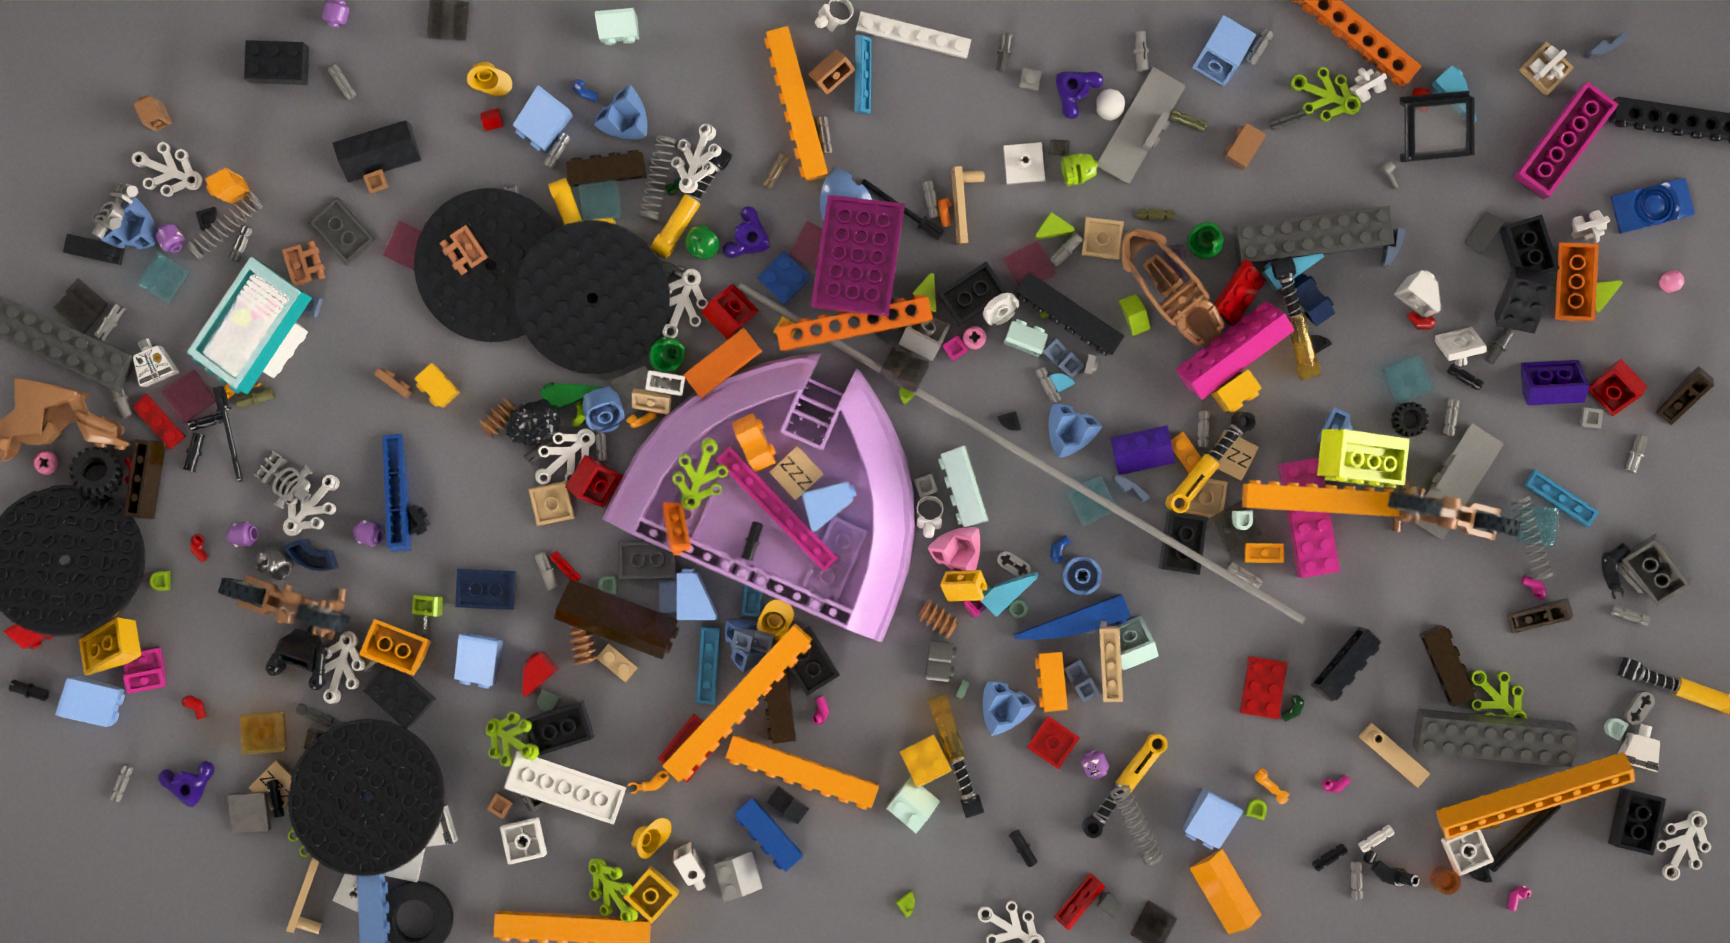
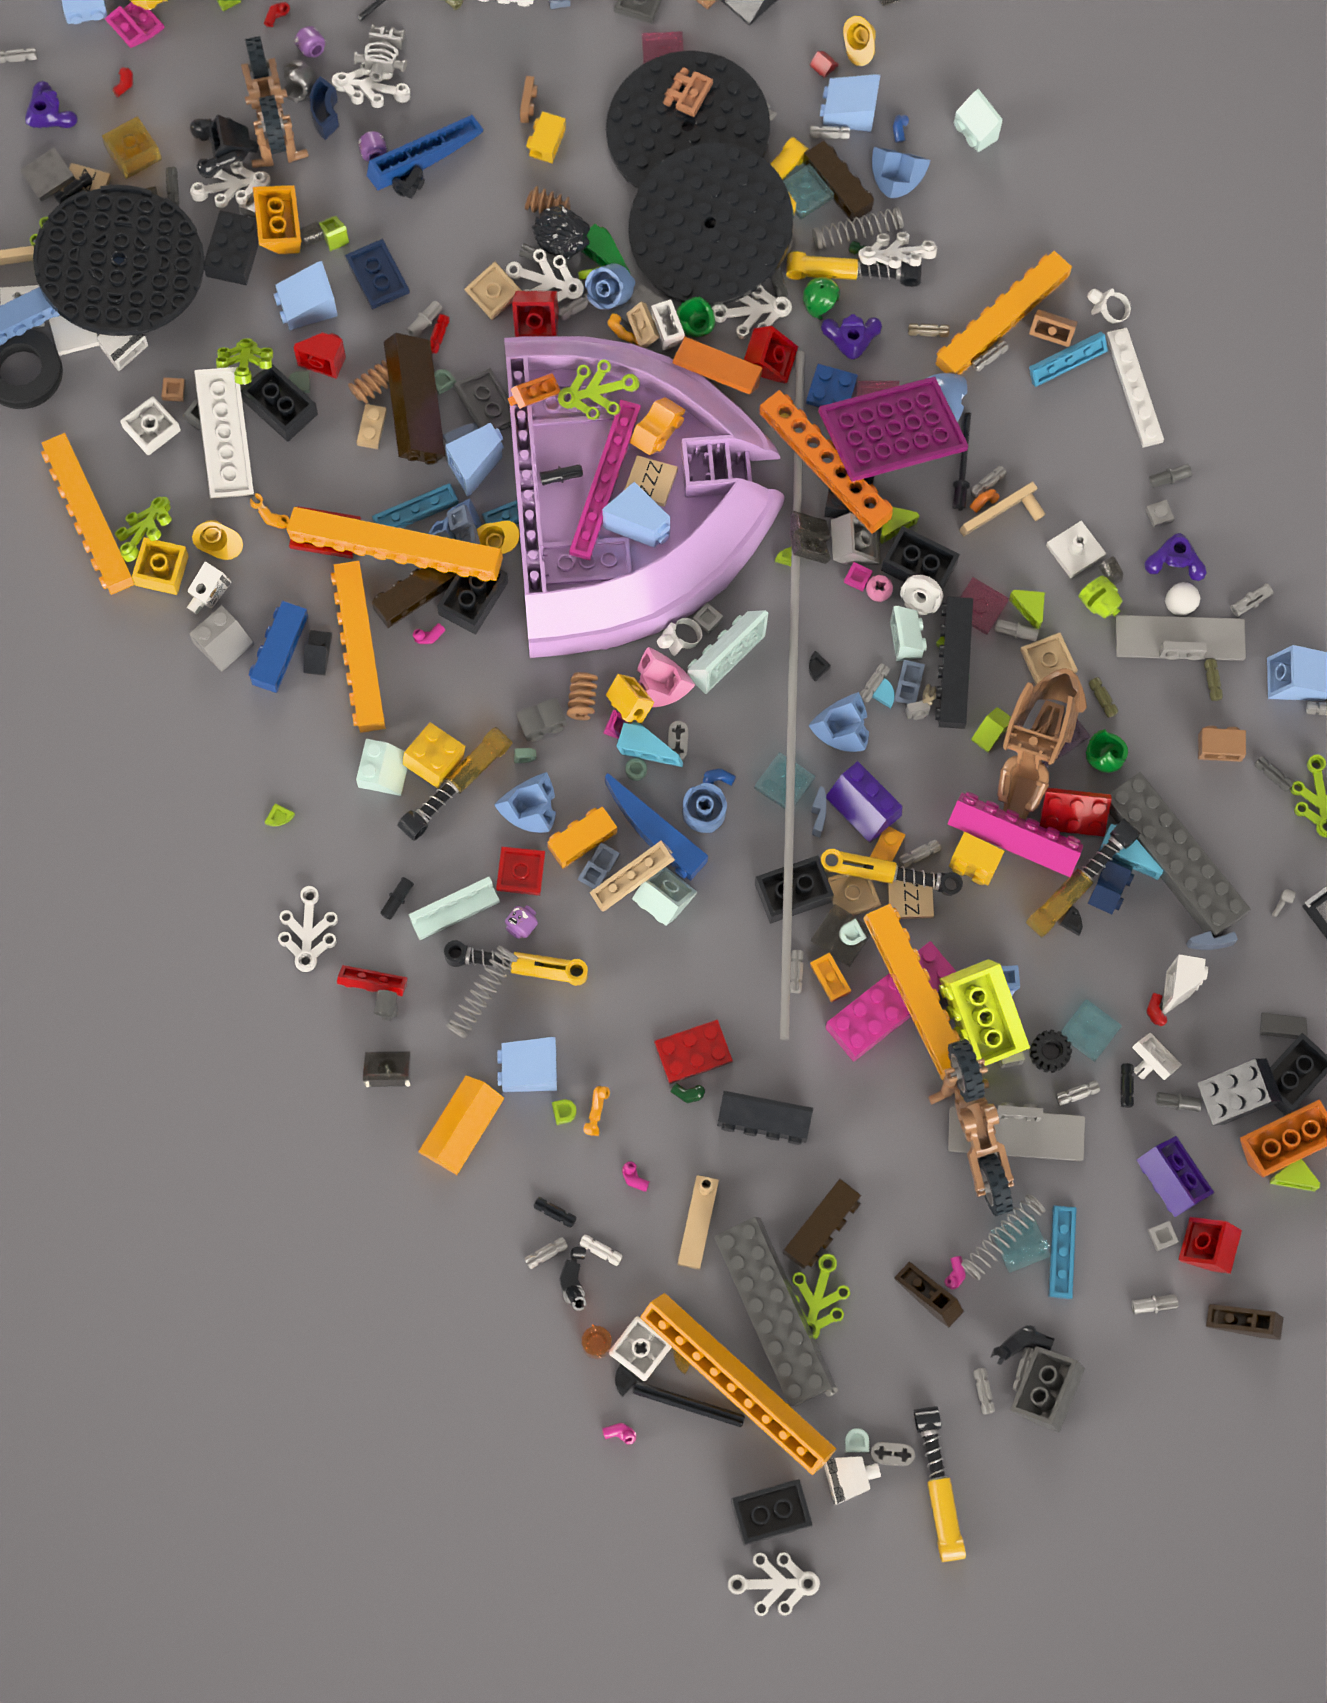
camera: 60 degrees right, 15 degrees down
none -> light aqua fence [409,877,500,940]
none -> dark tan axle [922,684,937,705]

